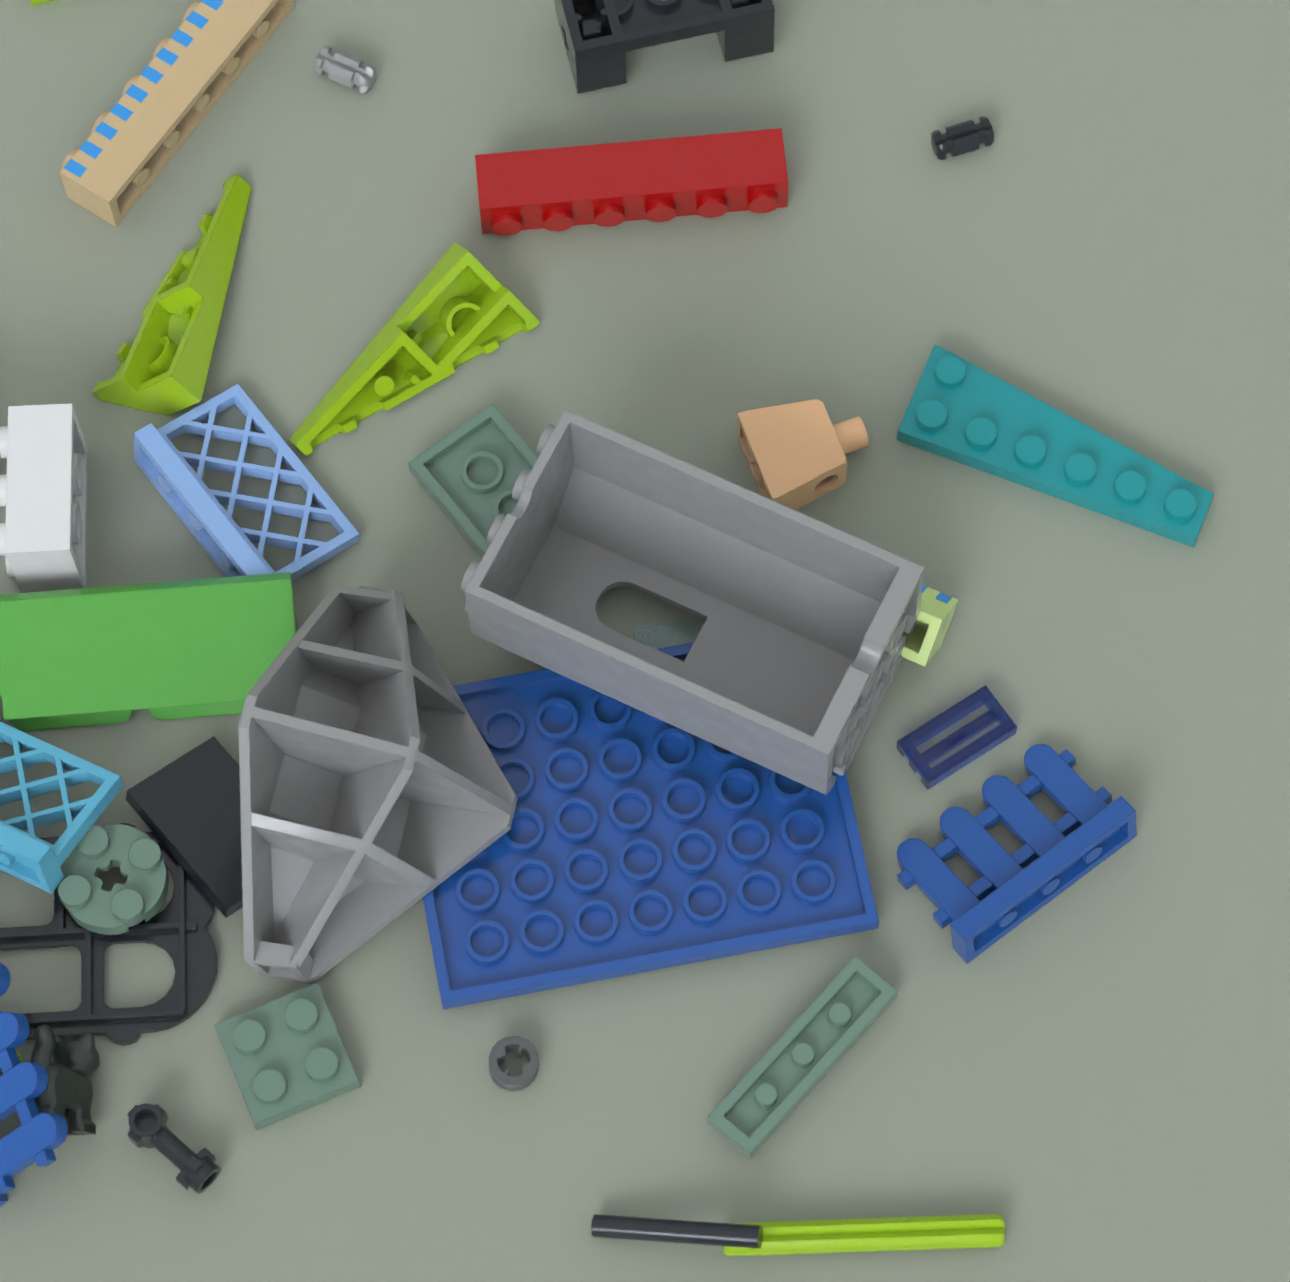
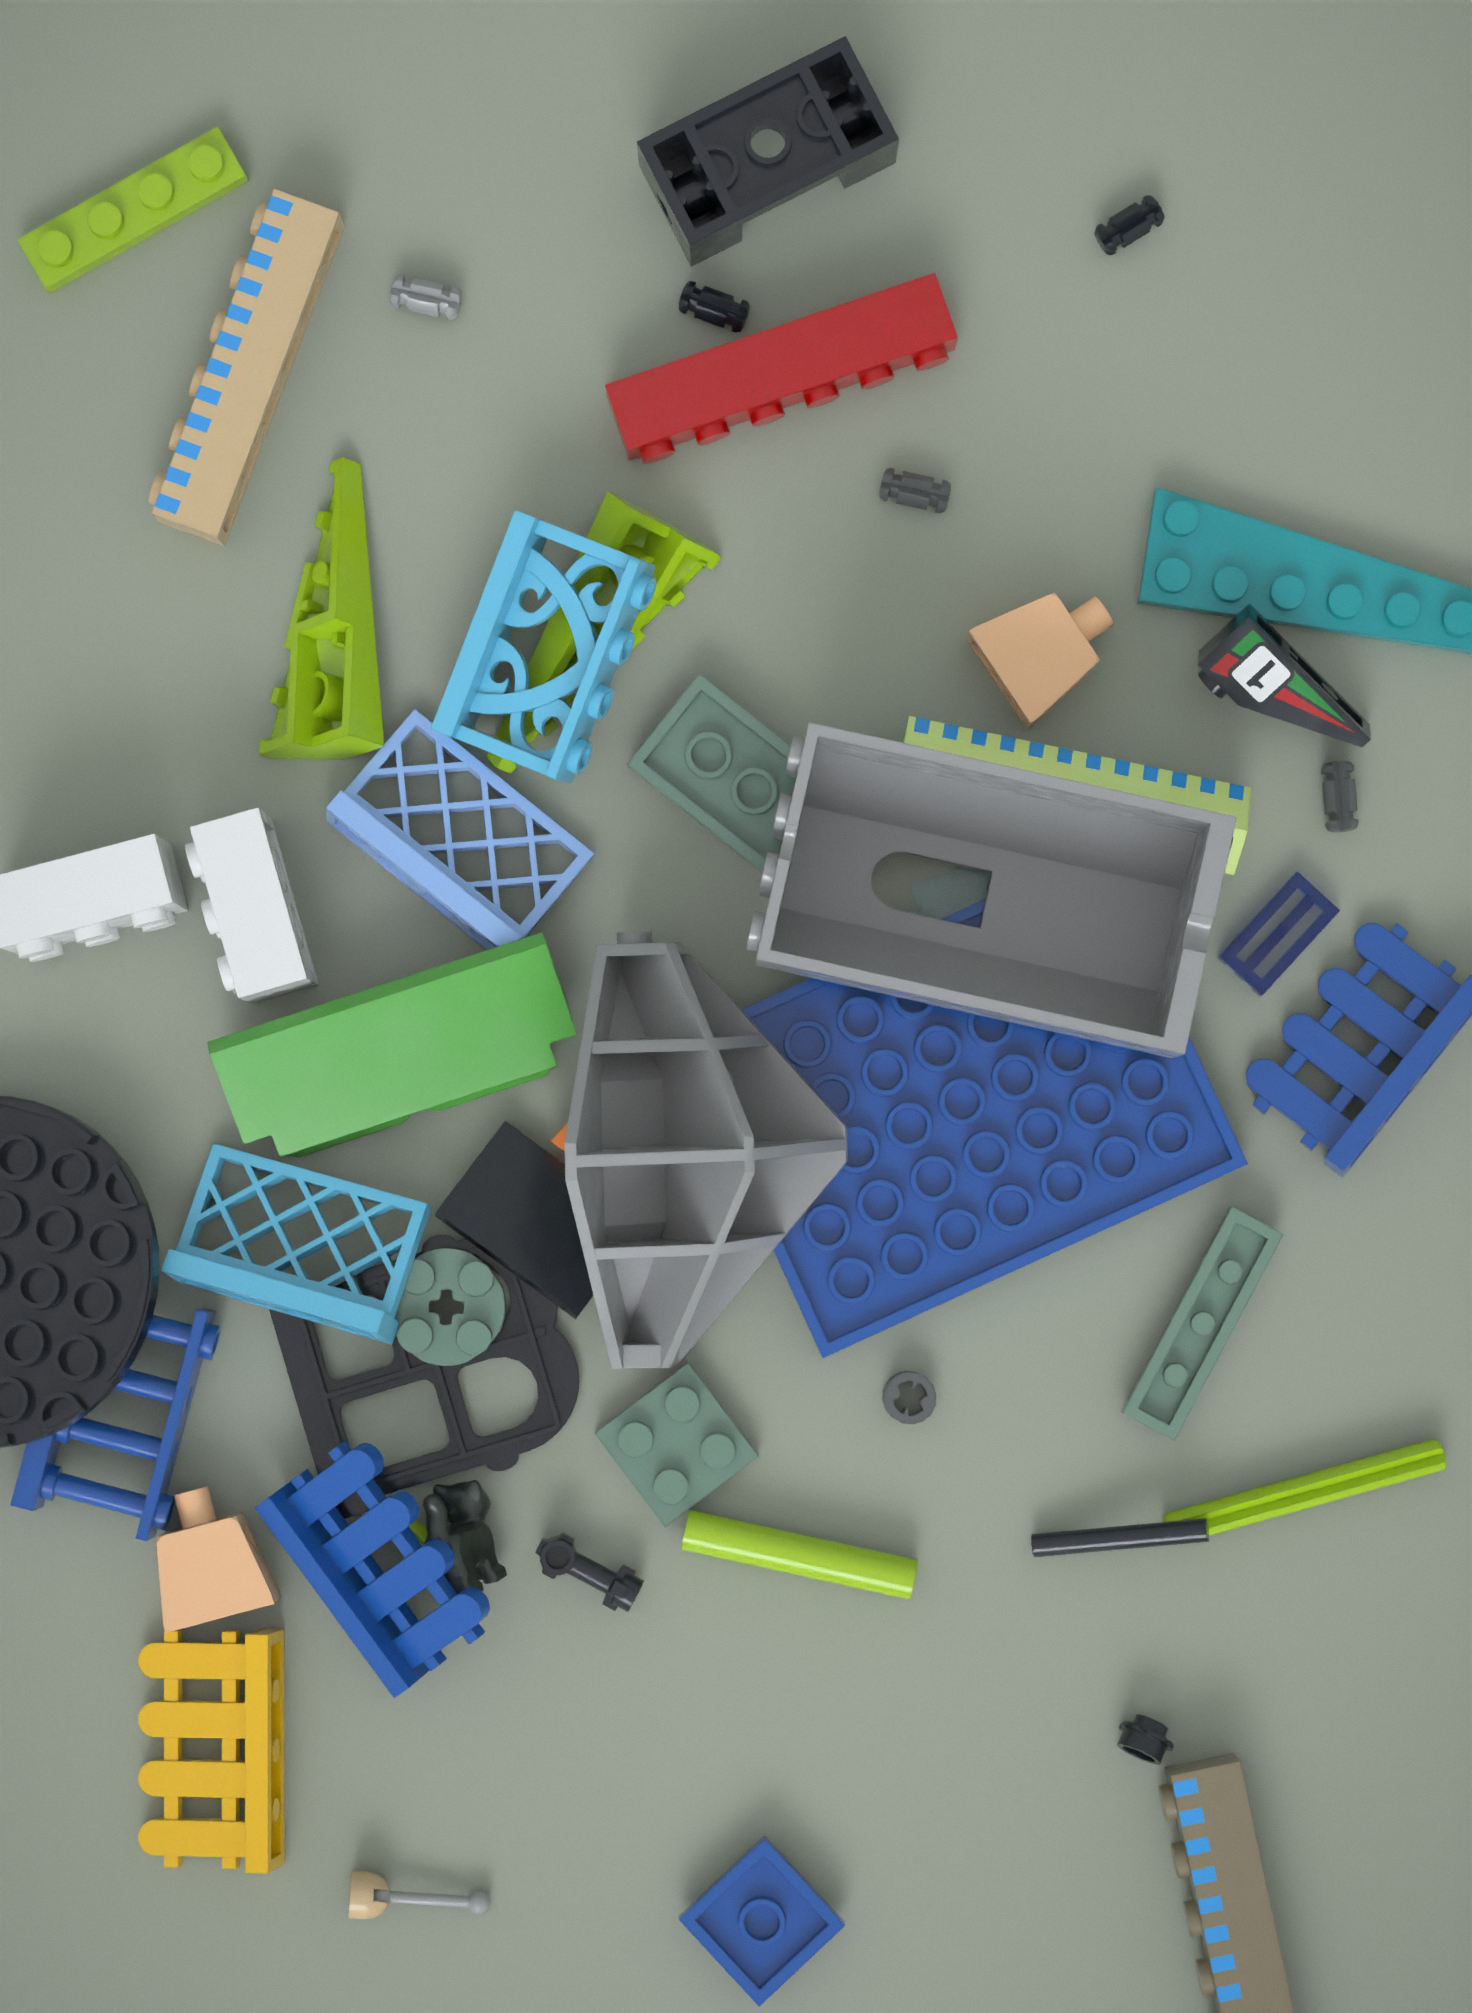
camera: 15 degrees left, 20 degrees up
none -> medium azure fence [431,510,656,783]
none -> black piece [678,281,750,333]
none -> lime piece [681,1510,918,1600]
none -> dark grey piece [879,468,951,513]
none -> black slope [1198,603,1371,748]
none -> dark grey piece [1321,761,1359,832]

